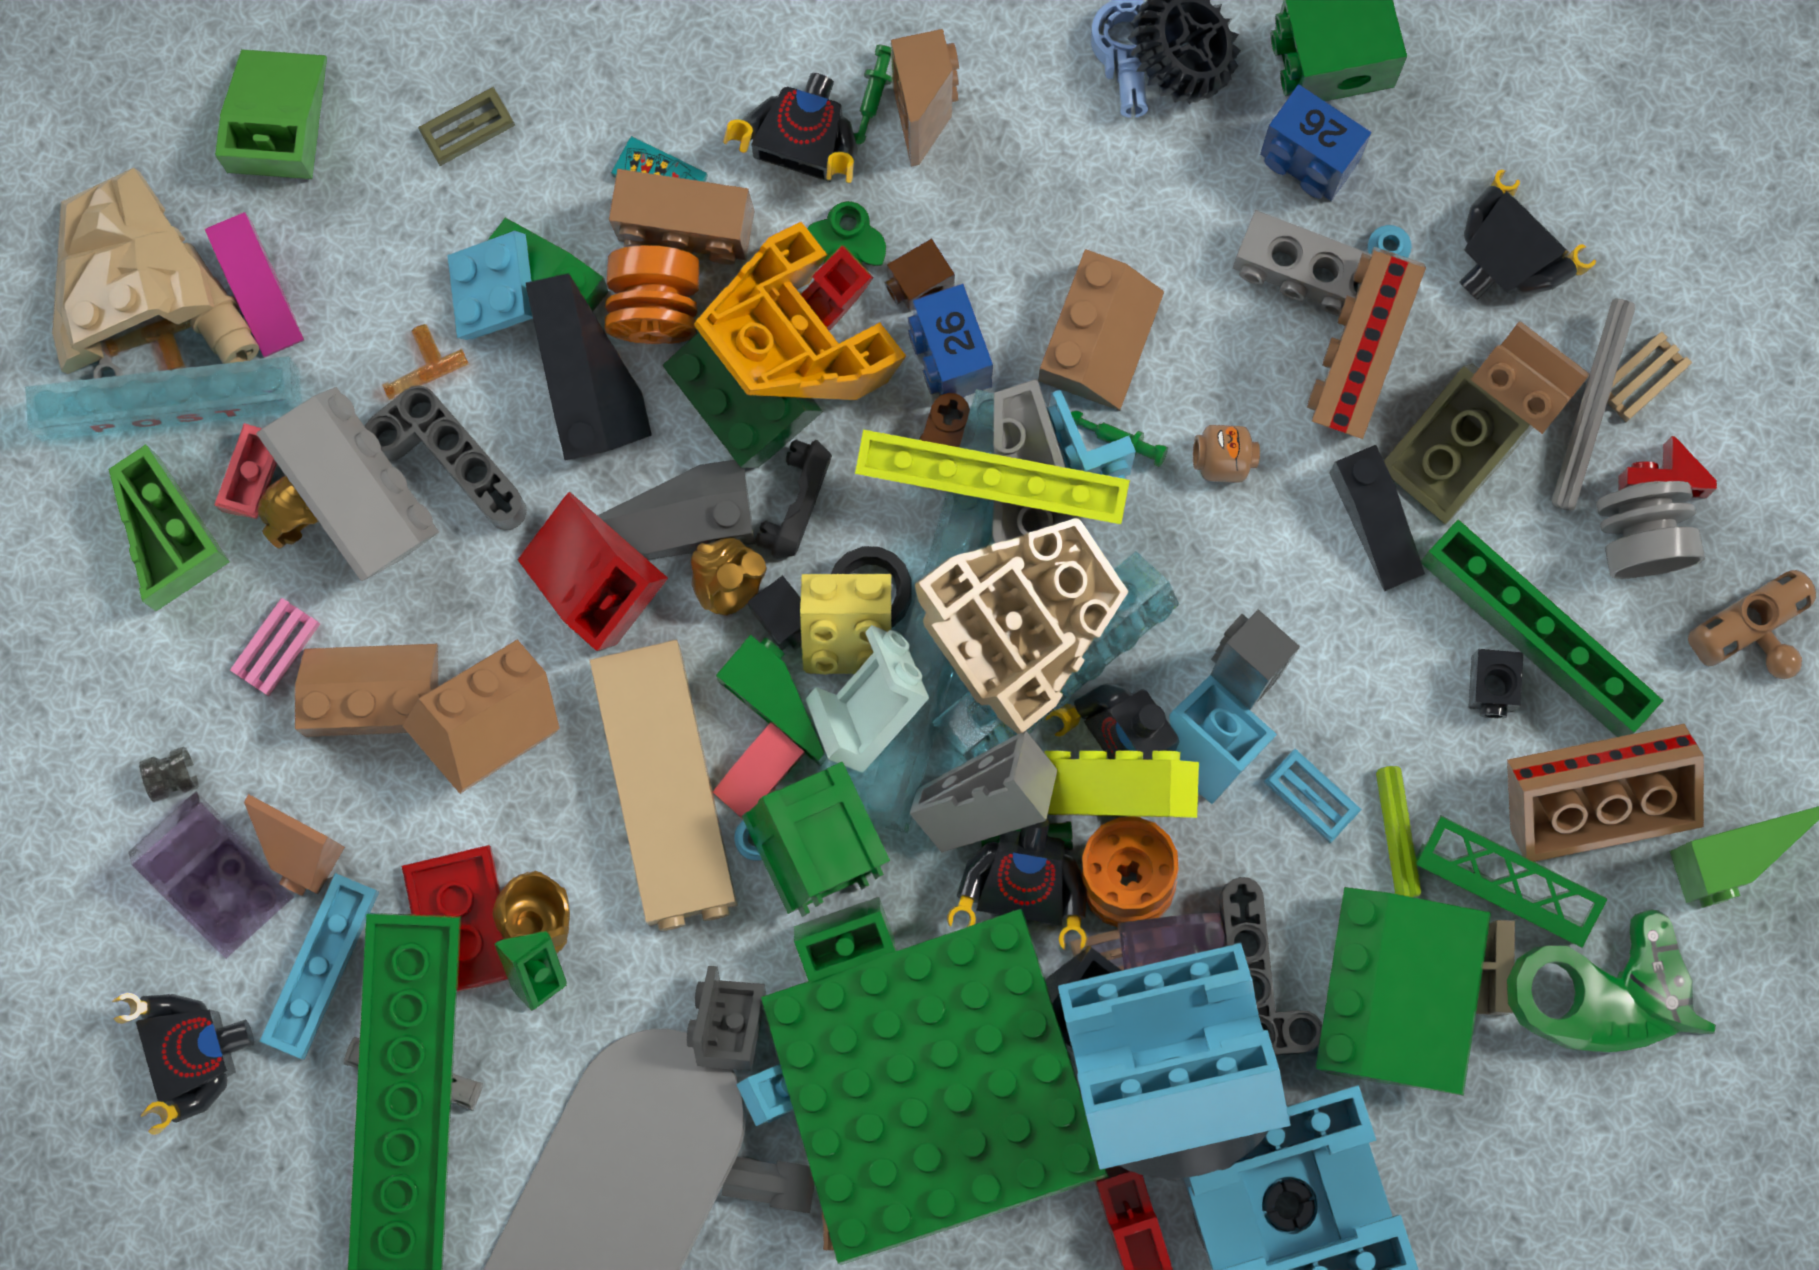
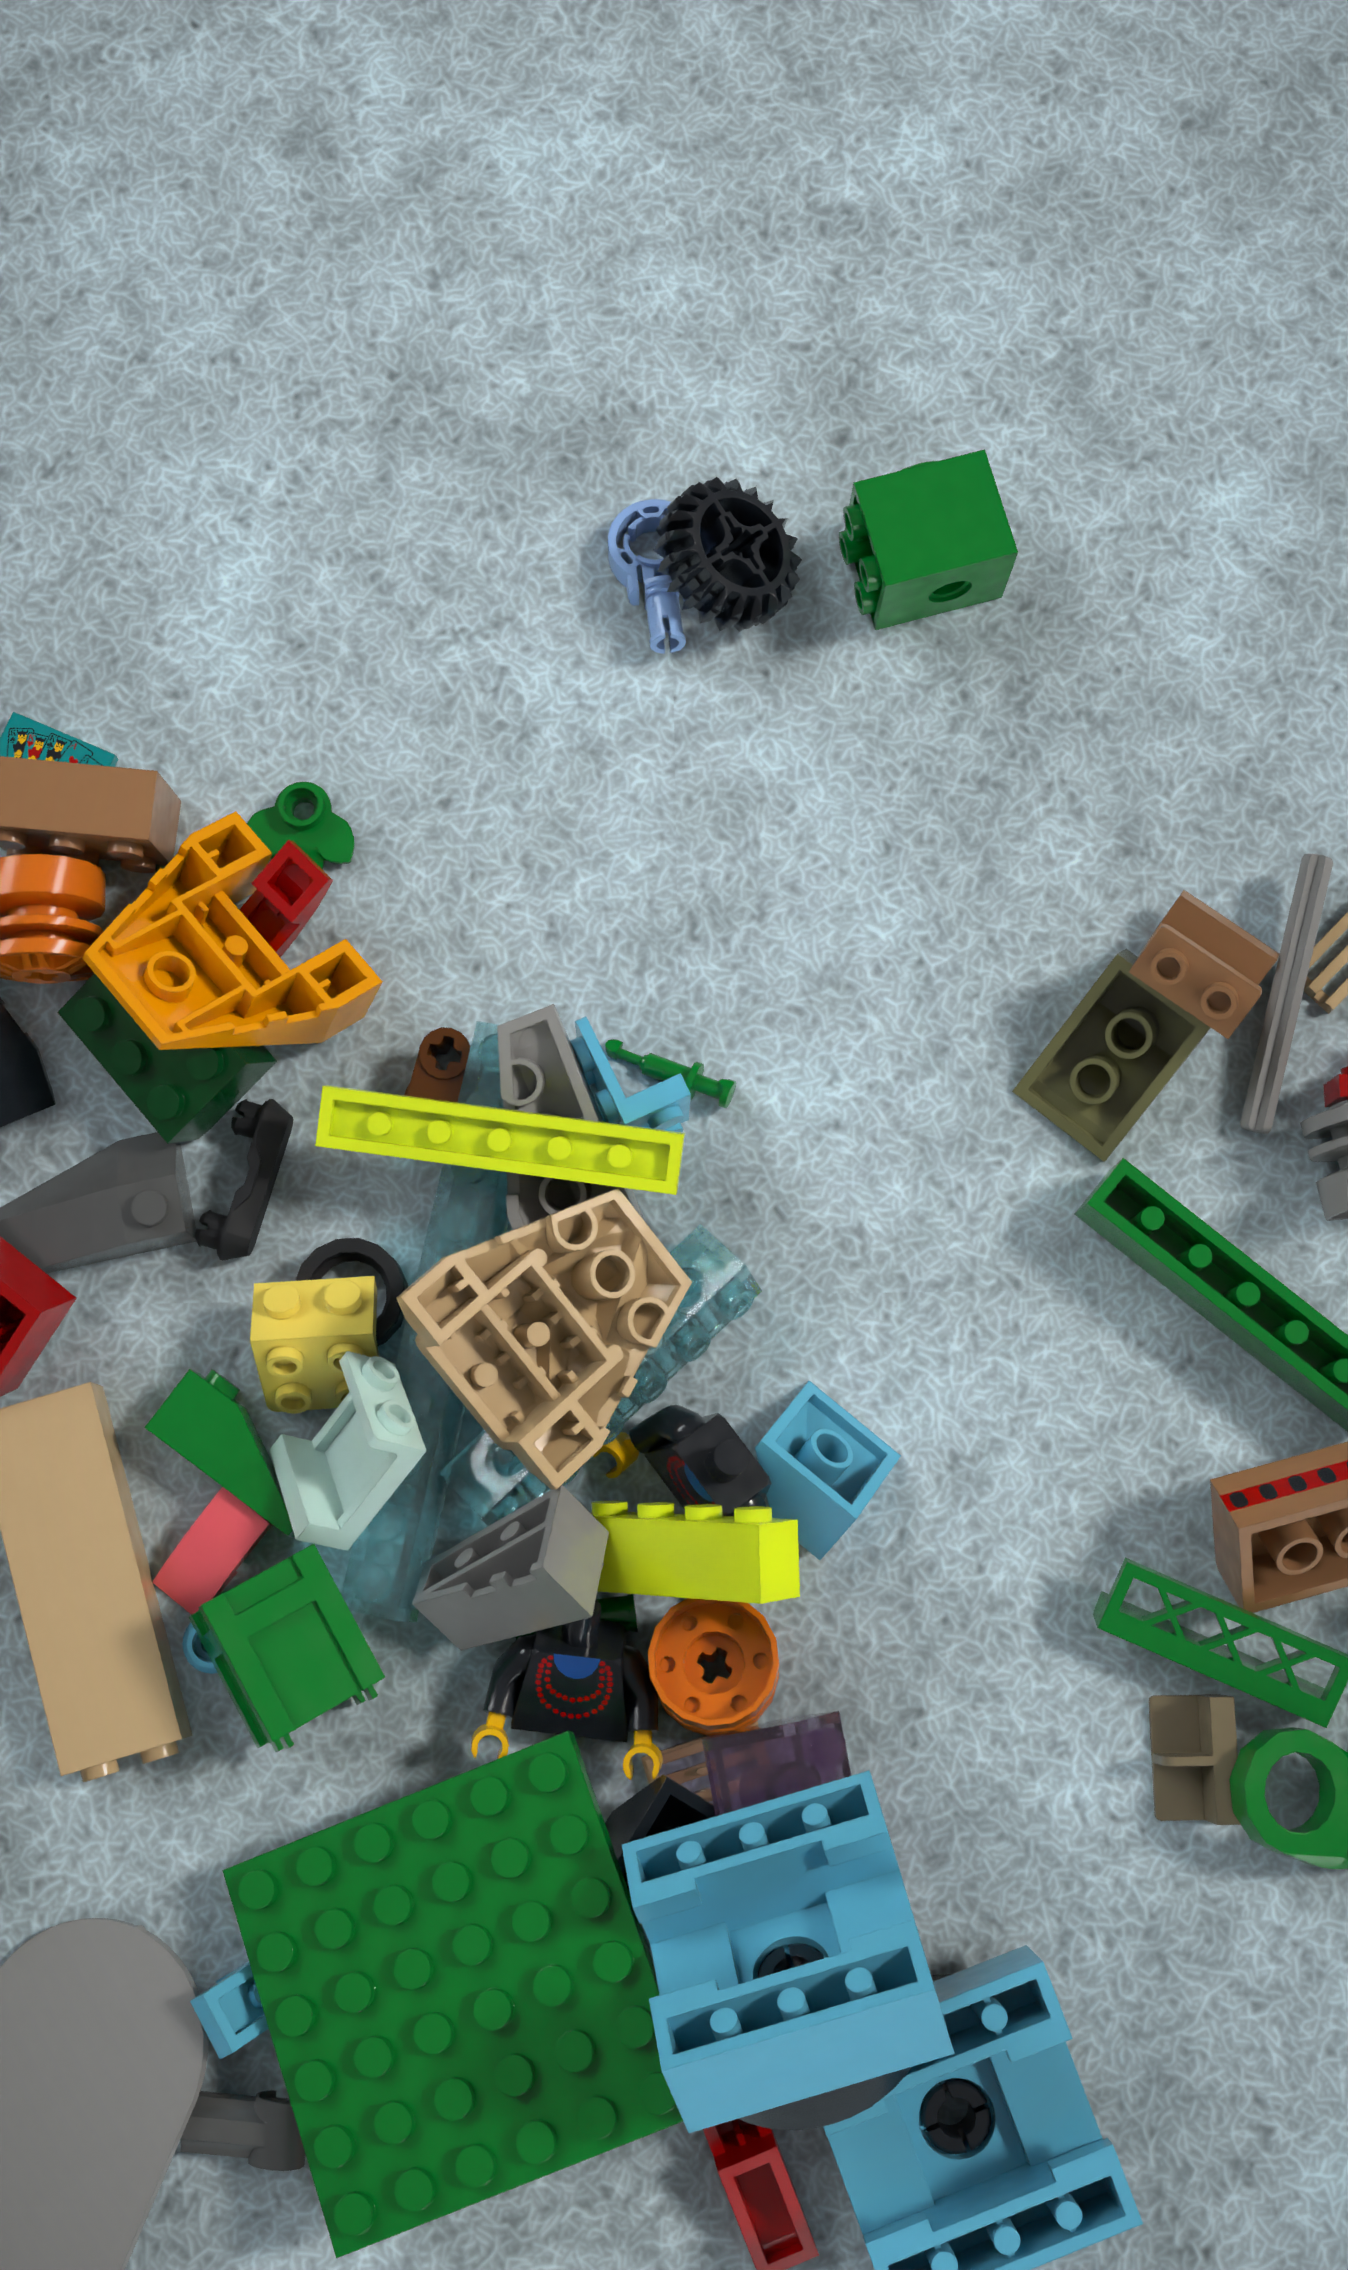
camera: 10 degrees left, 0 degrees up
dark grey bracket [687,966,766,1071] -> none
pearl gold hair [691,538,767,616] -> none
black torso [723,73,858,183] -> none
black brick [747,575,802,650] -> none
green brick [794,897,896,983] -> none
green piece [854,45,892,144] -> none
reddish brown brick [884,238,955,312] -> none
medium nougat slope [891,29,959,167] -> none
blue brick [908,284,993,397] -> none
medium nougat slope [1038,249,1165,411] -> none
medium nougat head [1193,425,1260,483] -> none
dark grey brick [1210,609,1300,710] -> none
dark grey beam [1219,877,1322,1056] -> none
light grey brick [1232,210,1371,316] -> none
blue brick [1260,84,1372,201] -> none
medium azure tile [1264,749,1362,843] -> none
medium nougat brick [1307,247,1426,439] -> none
green slope [1316,887,1491,1096] -> none
black slope [1329,444,1425,592] -> none
medium azure plate [1367,225,1412,258] -> none
lime axle [1376,766,1421,898] -> none
black torso [1459,169,1596,300] -> none
black brick [1468,649,1523,719] -> none

